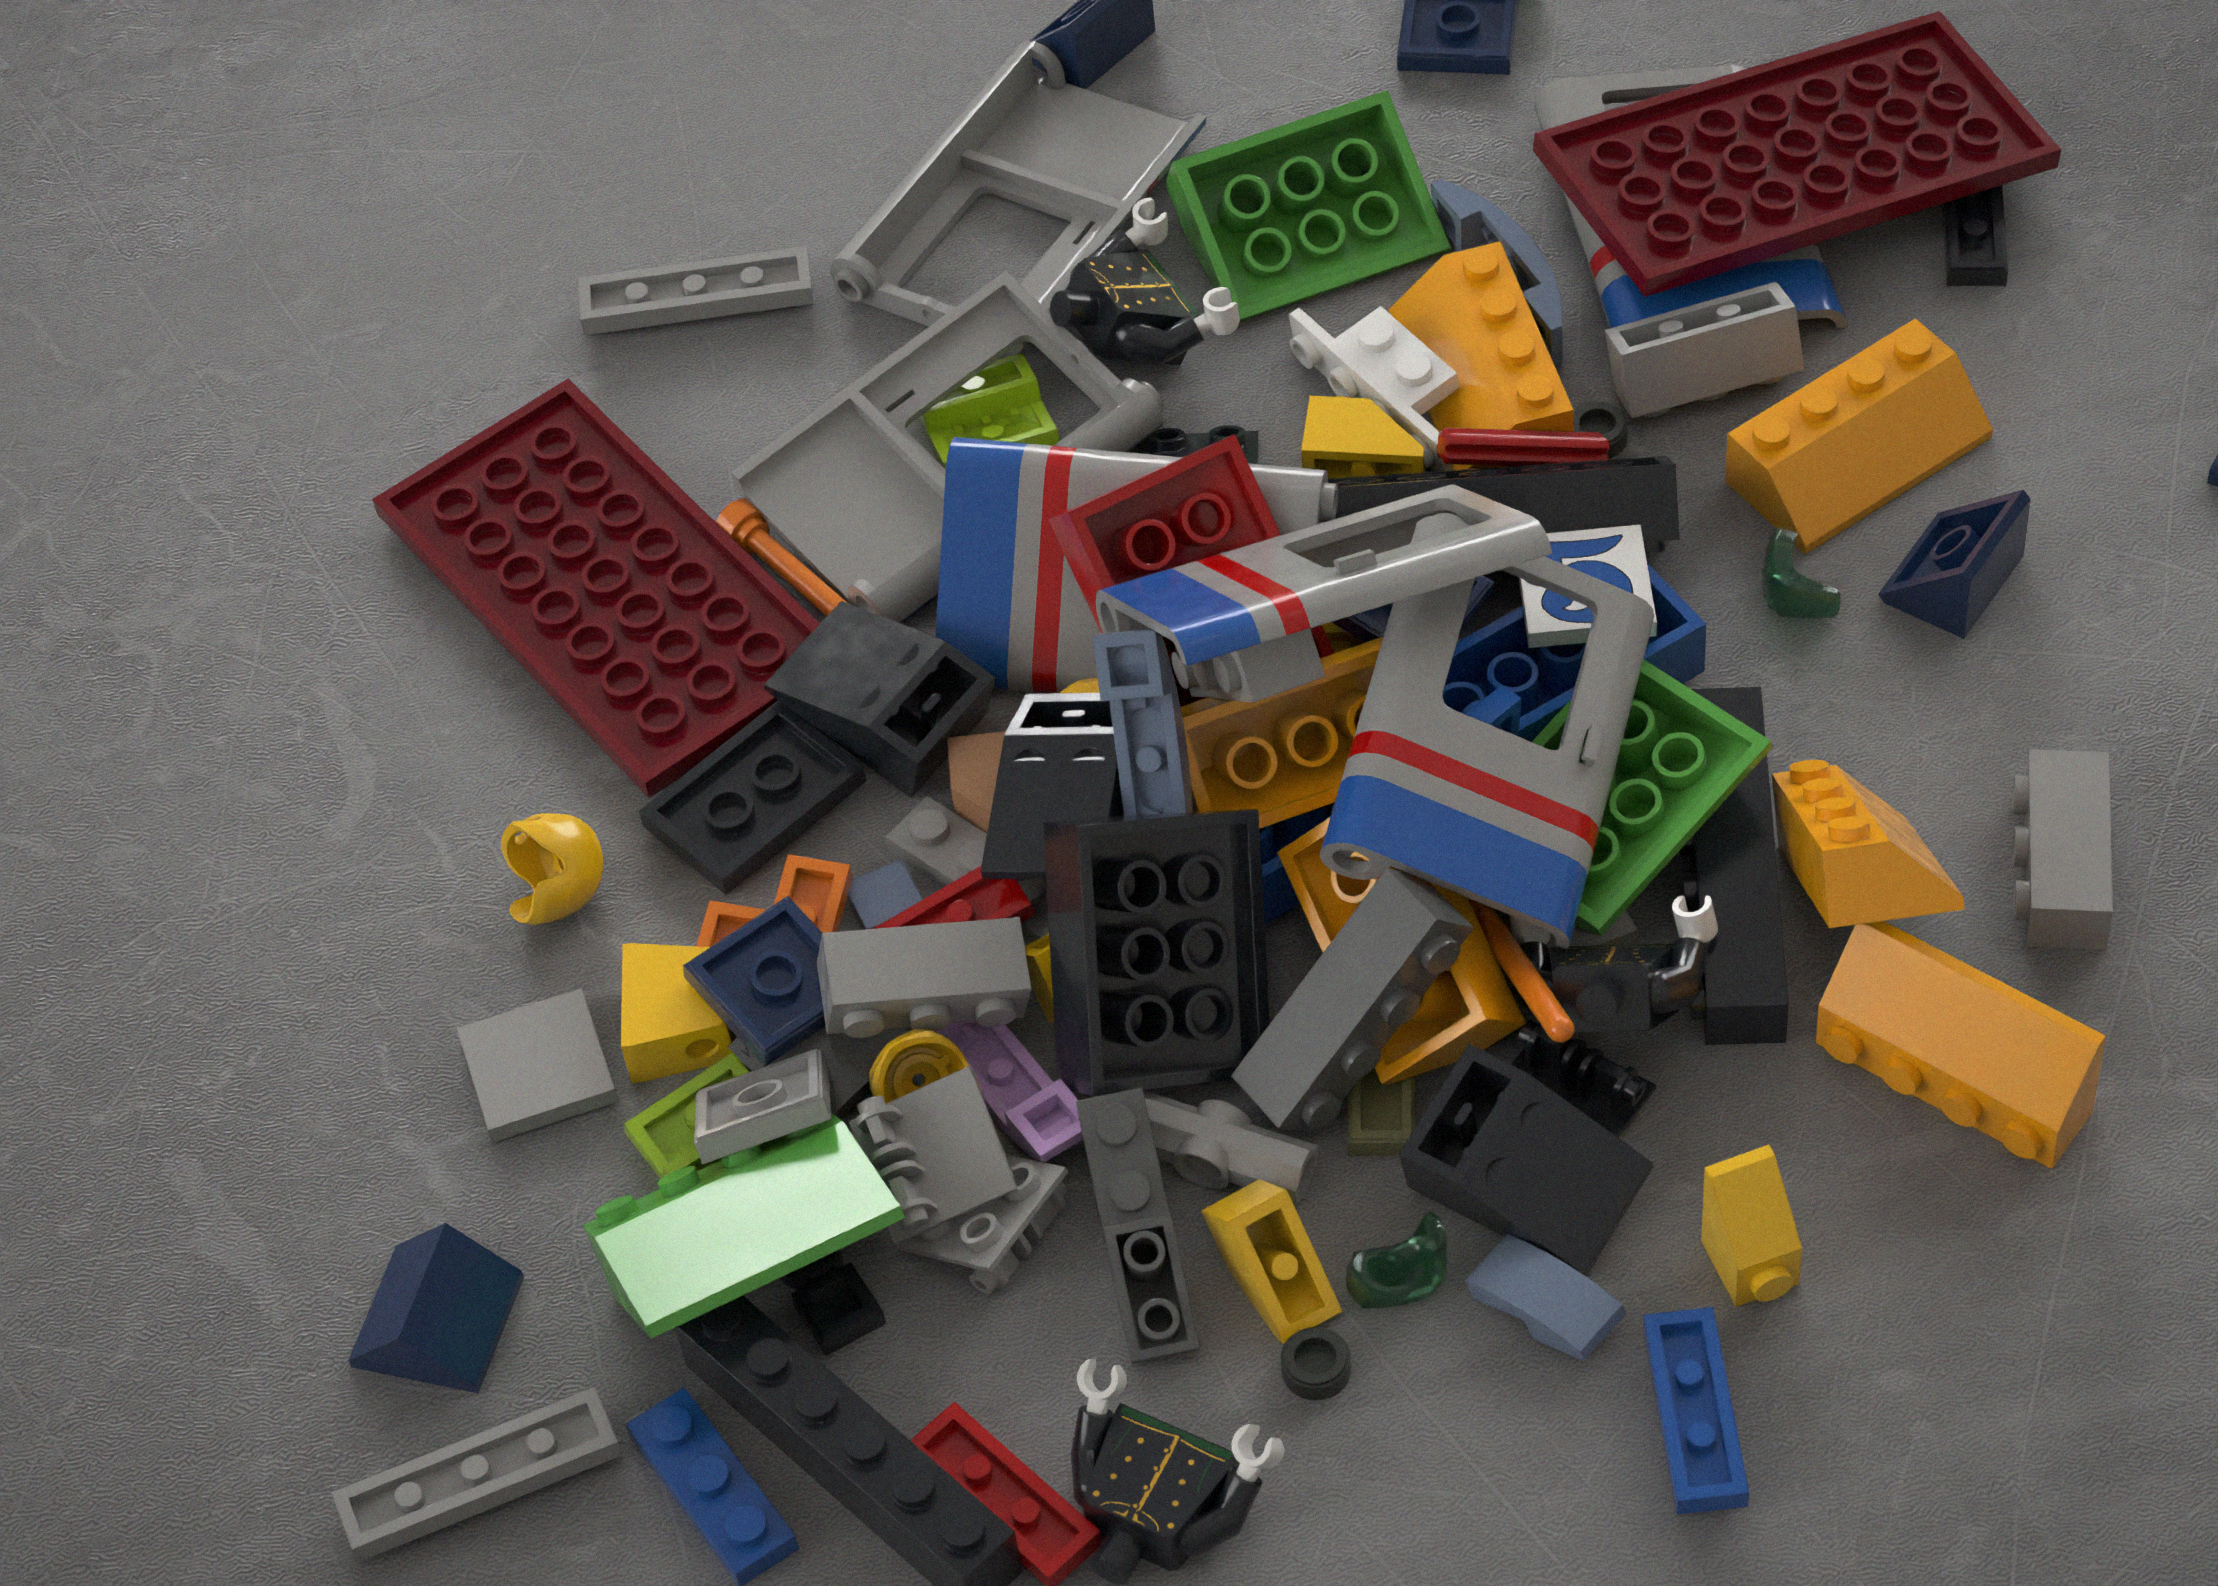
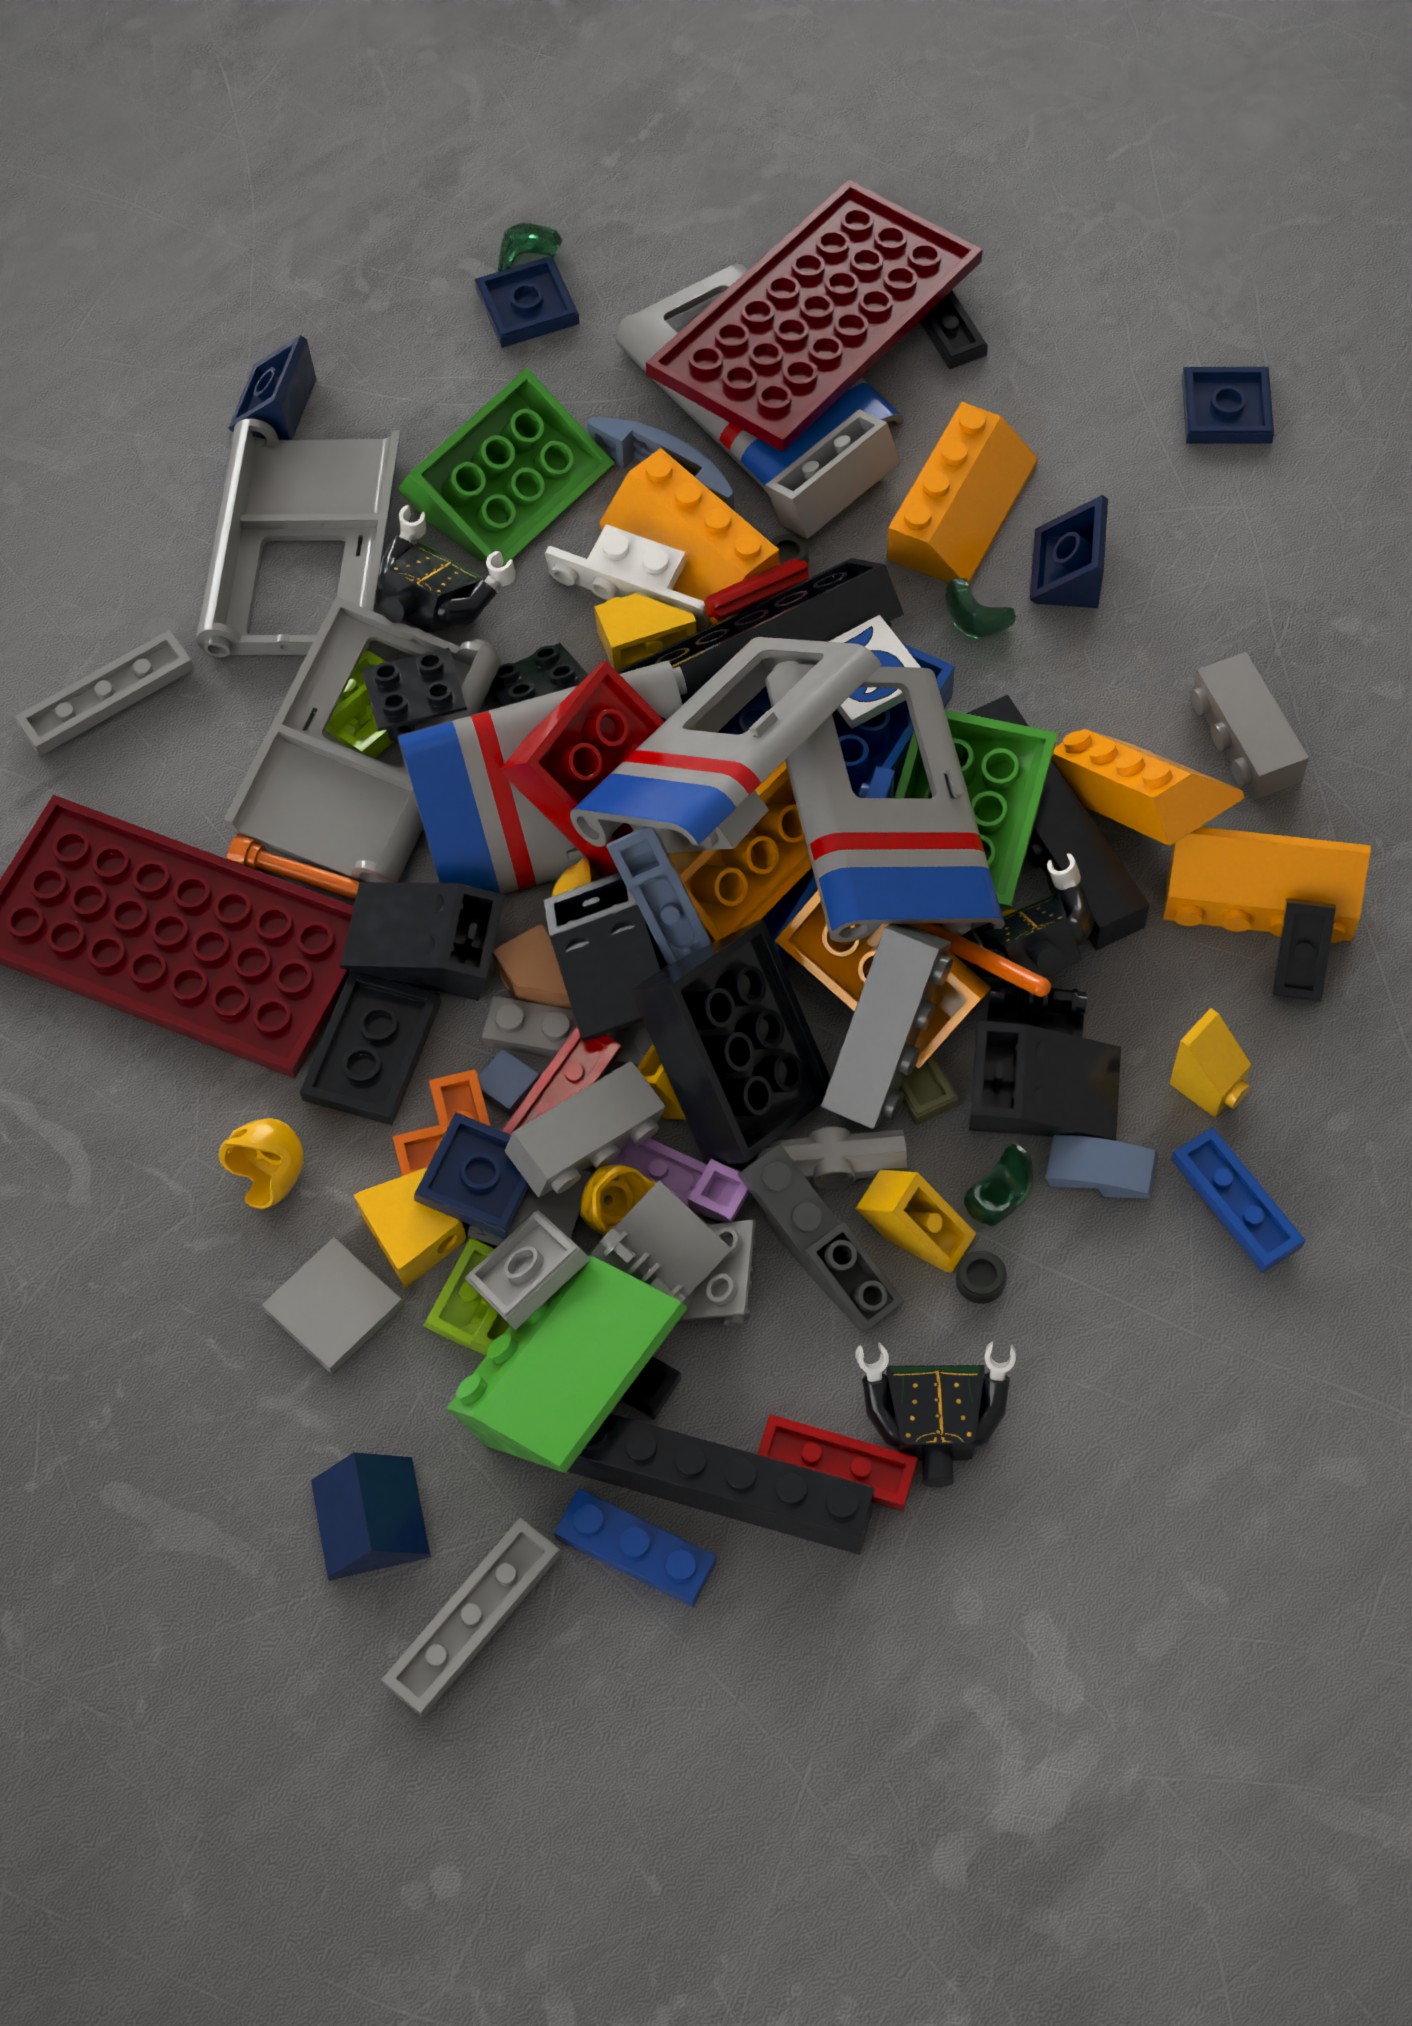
camera: 30 degrees left, 10 degrees up
none -> black hinge [362,648,467,746]
none -> black plate [1272,898,1336,1001]

